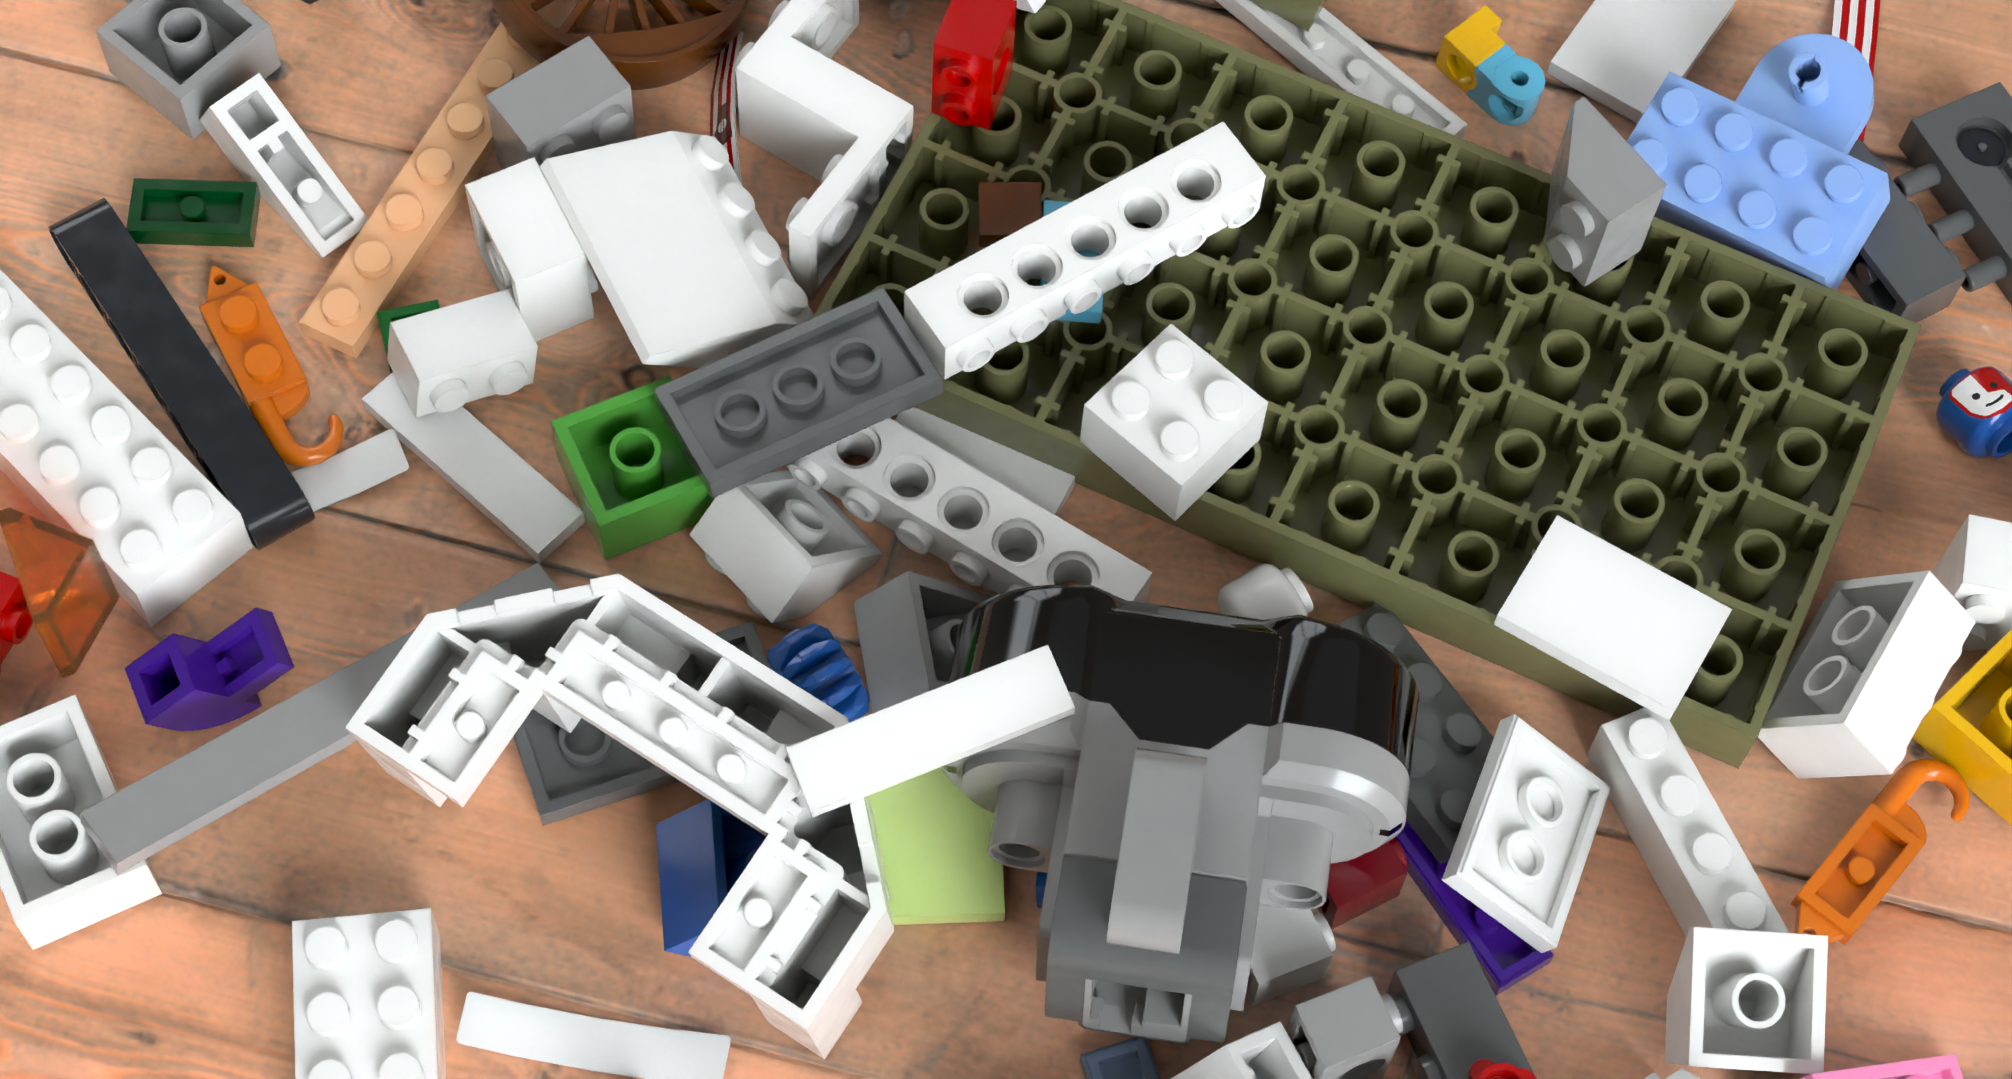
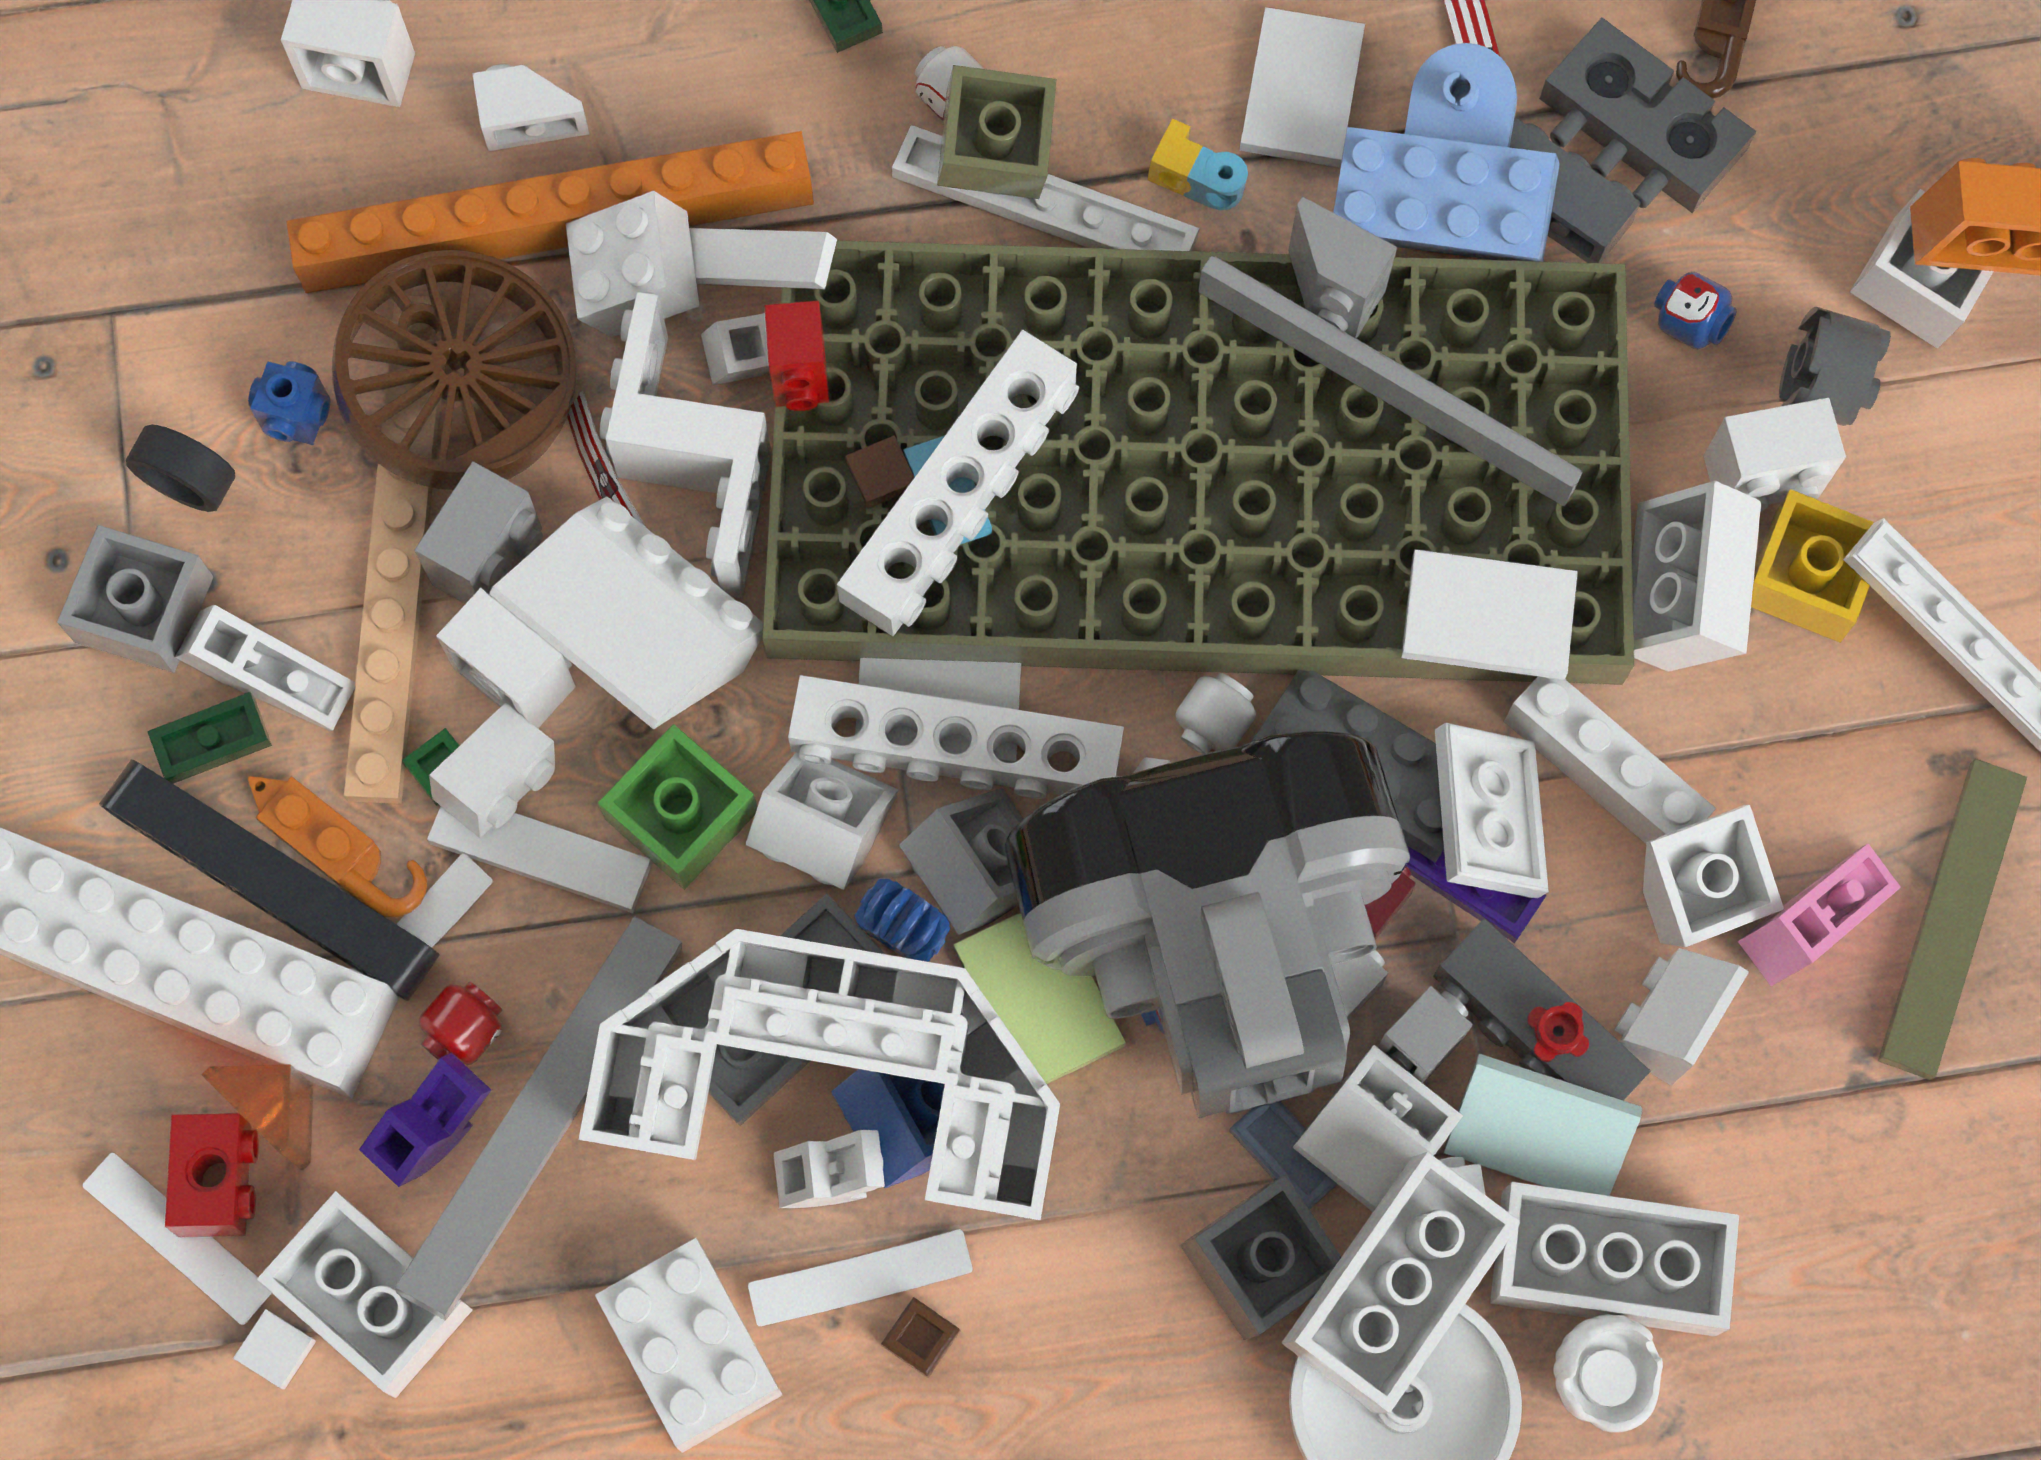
camera: 20 degrees left, 10 degrees up
dark grey plate [653,287,943,498] -> none
white tile [786,645,1075,818] -> none
white brick [1080,324,1268,521] -> none
orange plate [1790,758,1970,945] -> none
none -> red head [419,982,503,1065]
none -> white brick [701,313,770,385]
none -> white brick [774,1130,885,1208]
none -> light grey tile [1199,256,1583,506]

